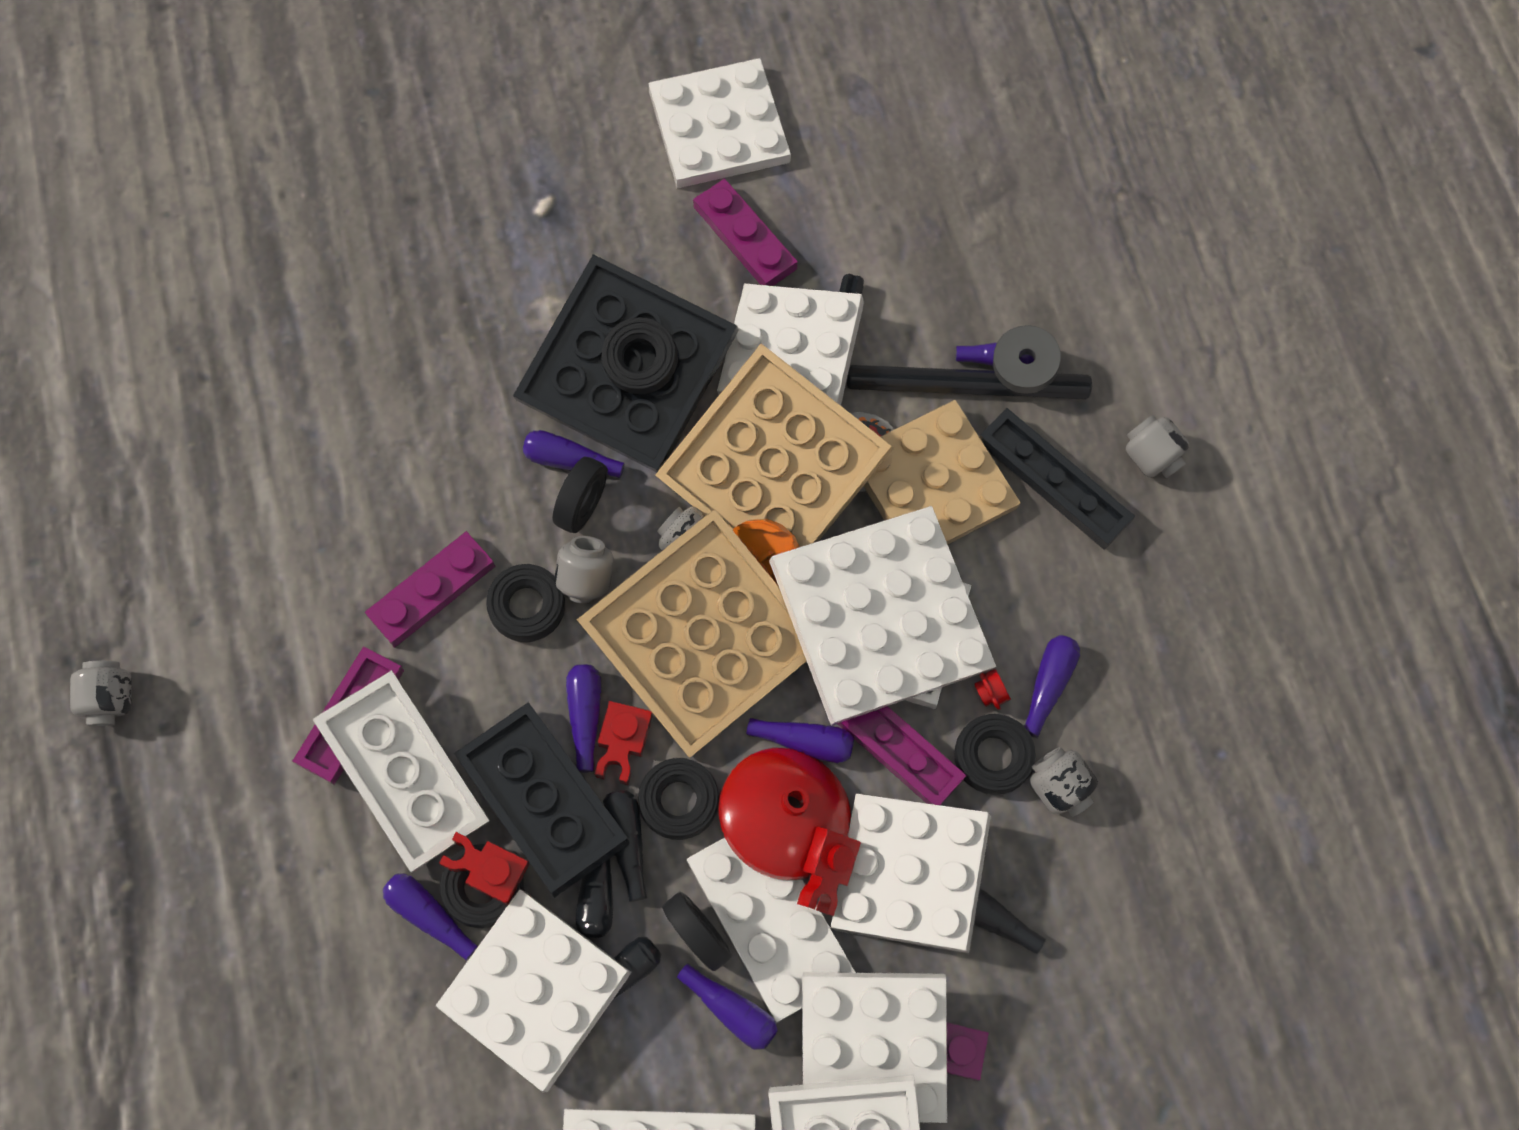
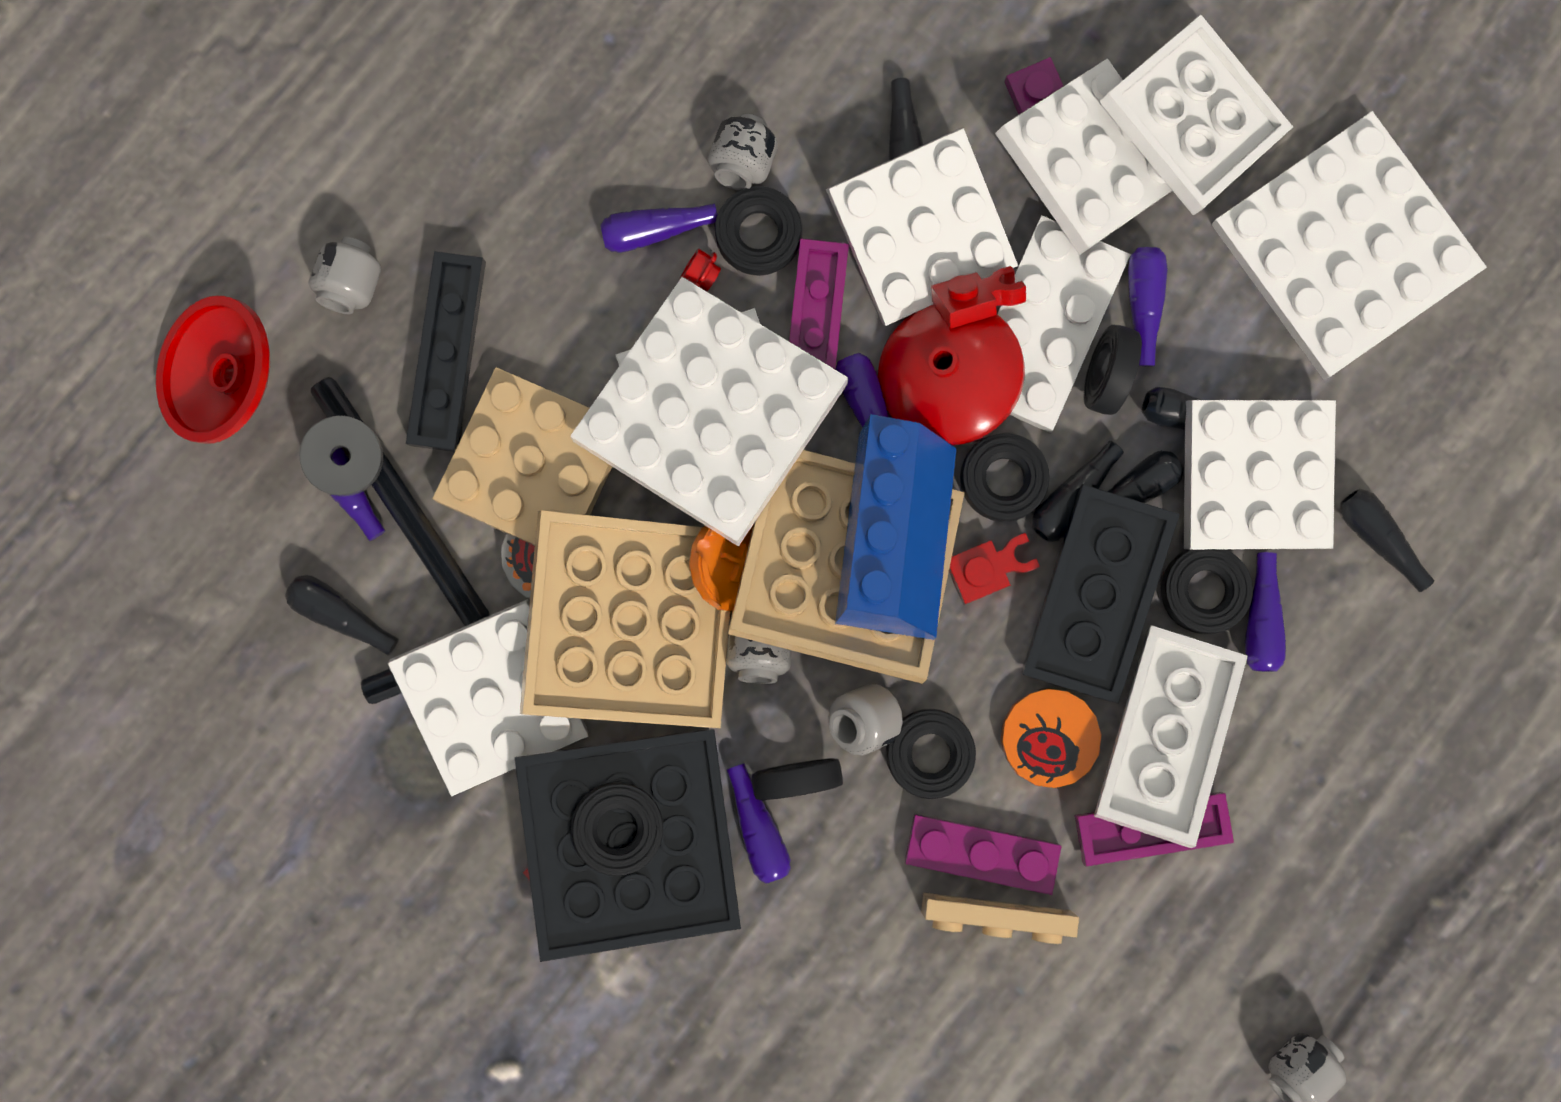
camera: 125 degrees left, 15 degrees up
red plate [439,832,530,905] -> none
dark purple piece [566,664,601,773] -> none
white plate [648,58,791,189] -> none
magenta plate [693,178,798,286] -> none
none -> red dish [156,295,271,444]
none -> black piece [285,575,399,655]
none -> blue slope [835,414,957,640]
none -> tan plate [921,893,1079,944]
none -> tile [1000,689,1101,788]
none -> black piece [1340,489,1435,592]

